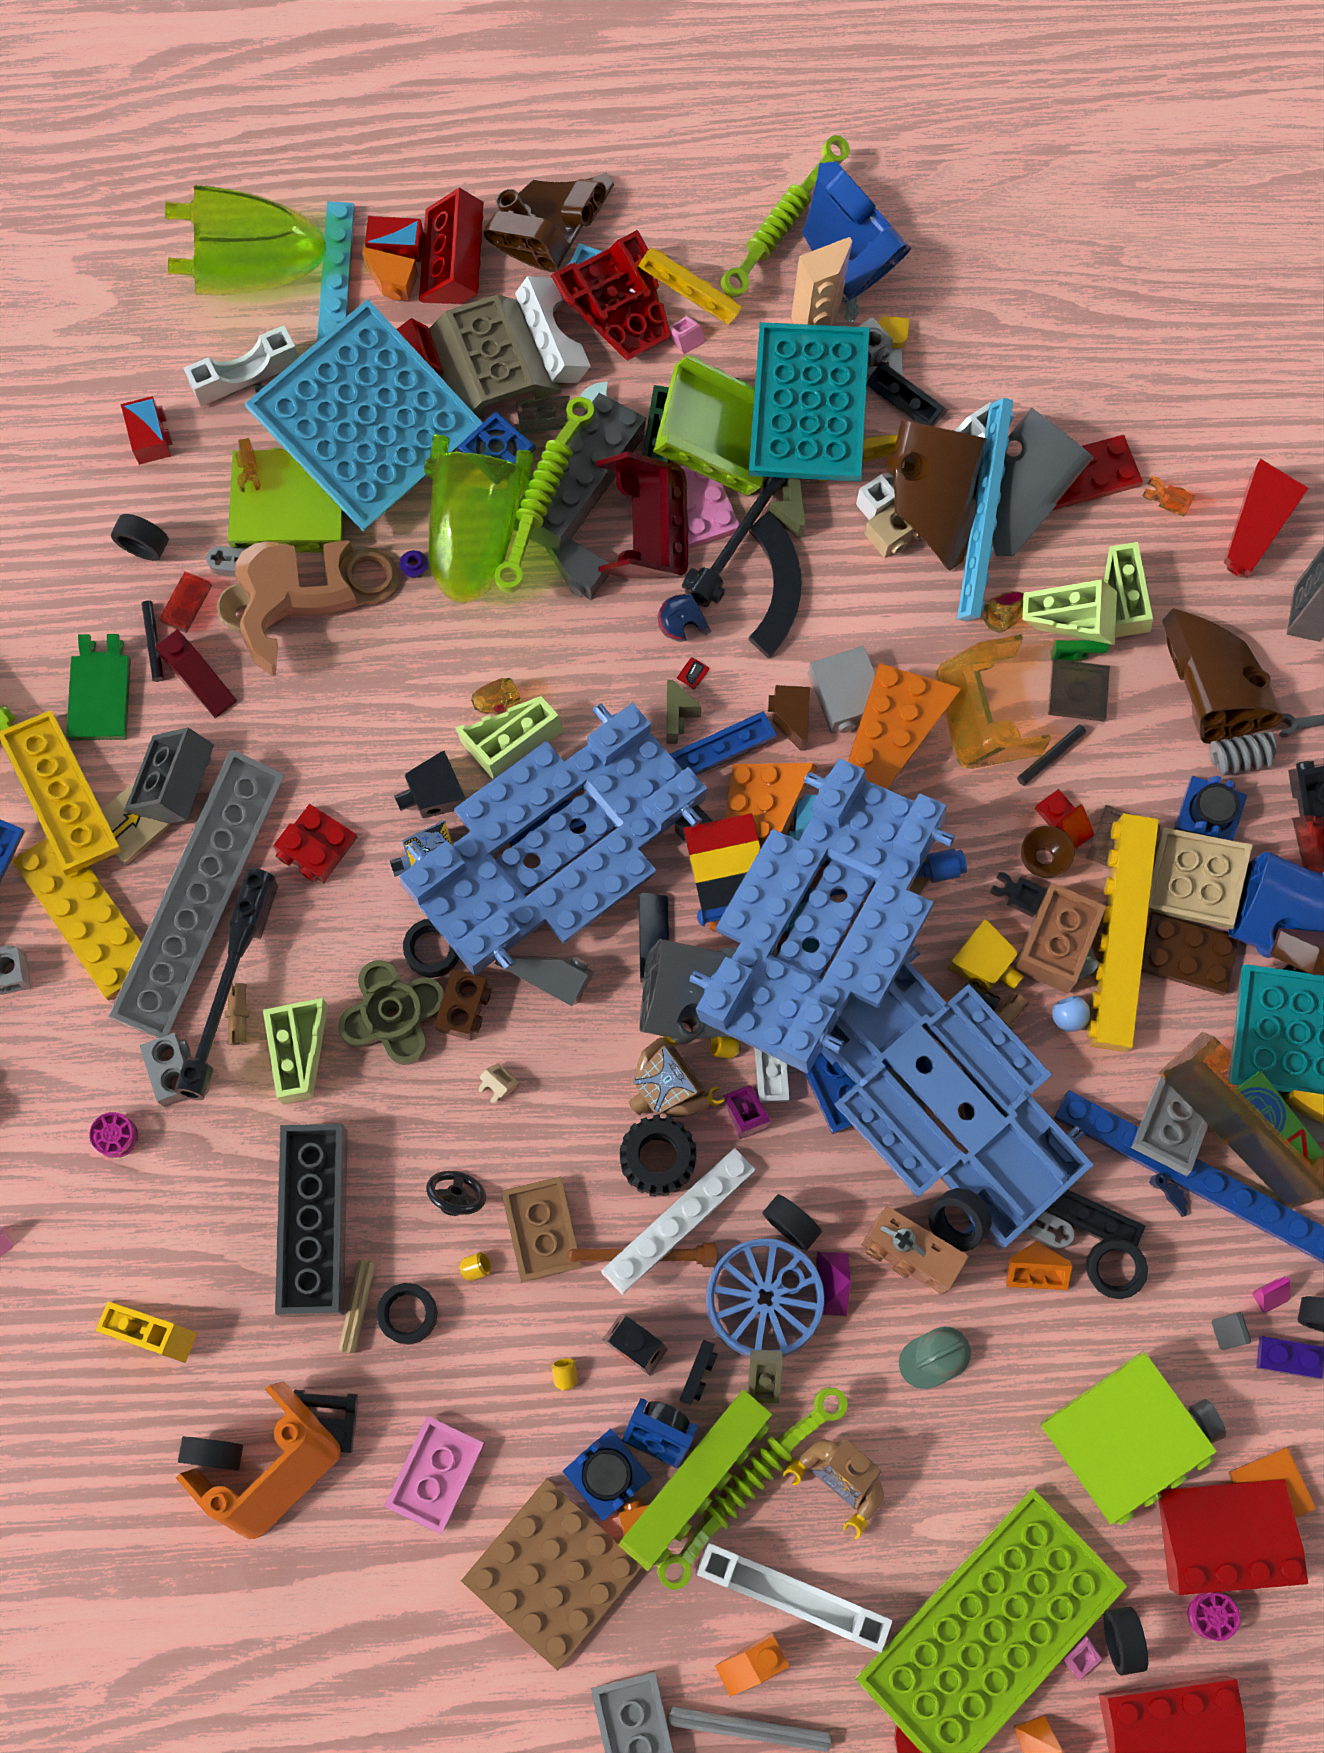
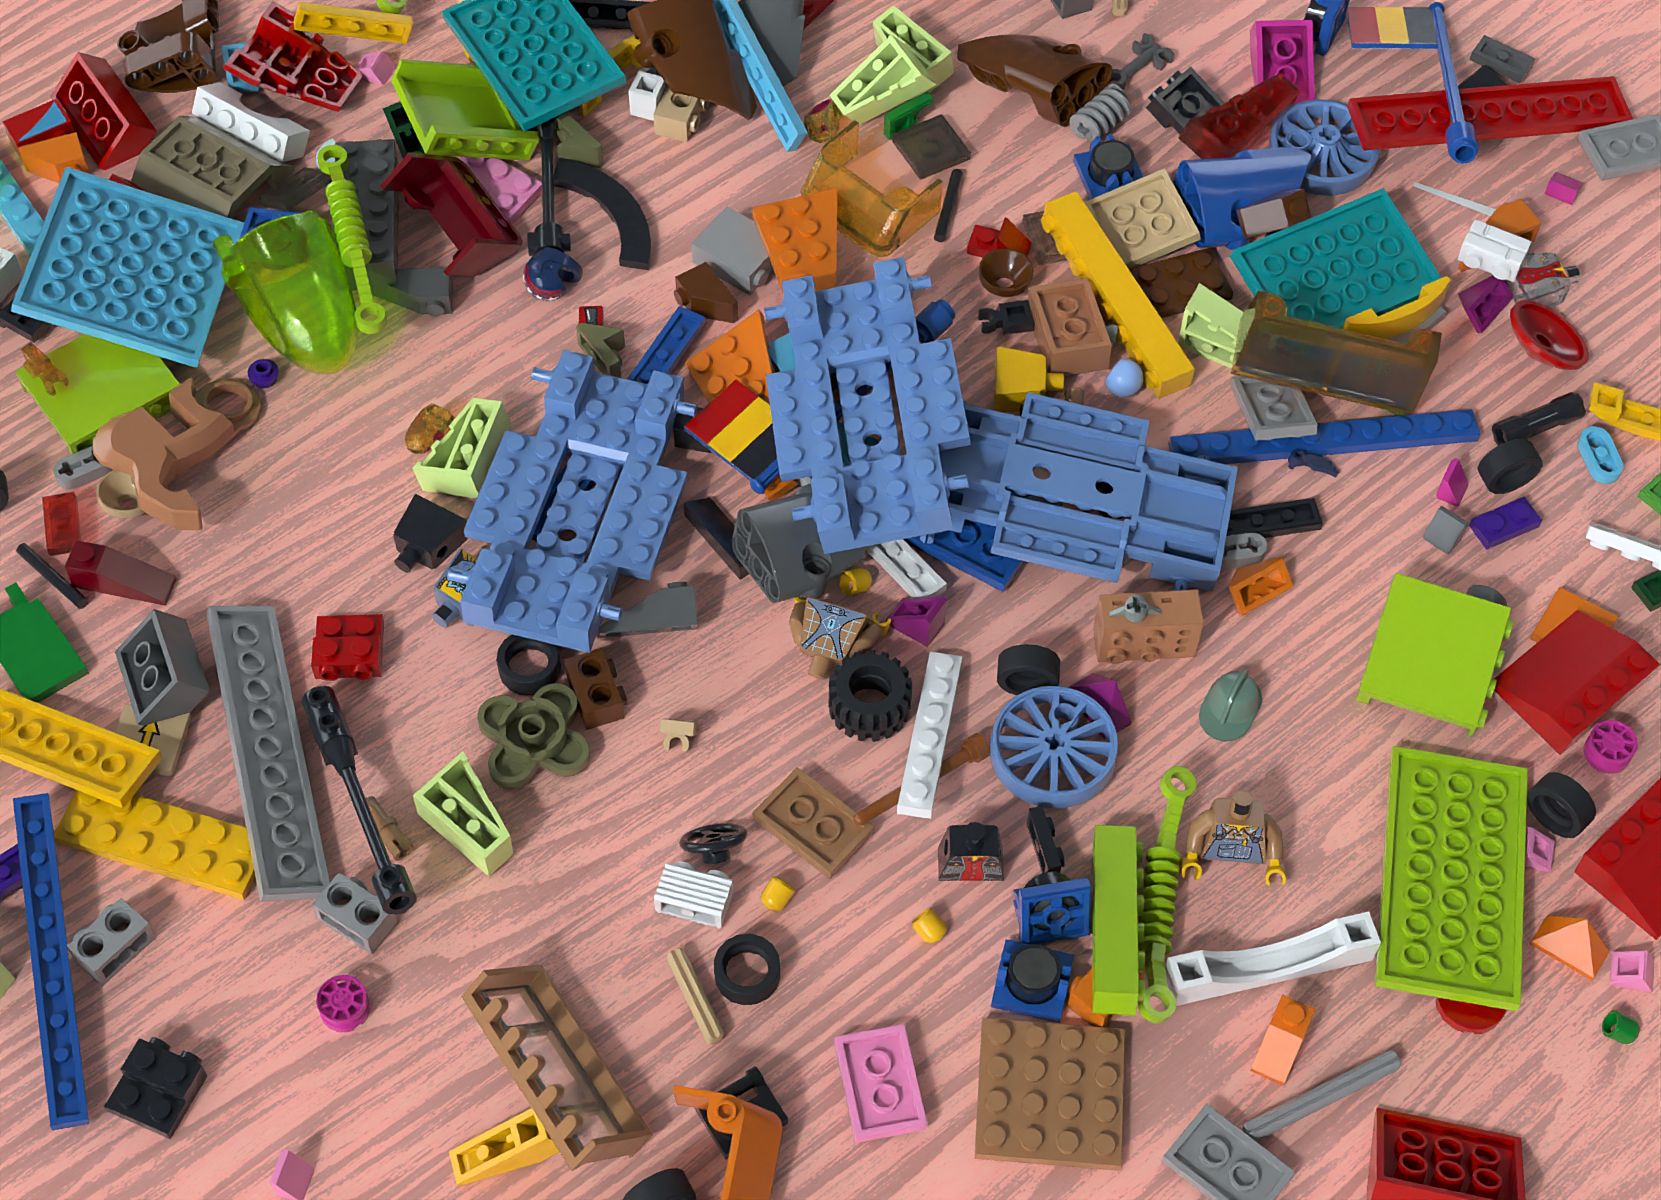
camera: 35 degrees left, 15 degrees down
dark grey brick [275,1124,347,1317] -> none
dark tan plate [748,1350,783,1403] -> none
black tyre [928,1188,992,1252] -> none
black tyre [1086,1237,1148,1299] -> none
none -> medium nougat window [461,964,653,1171]
none -> white brick [654,861,734,929]
none -> yellowish green wedge [1178,283,1280,375]

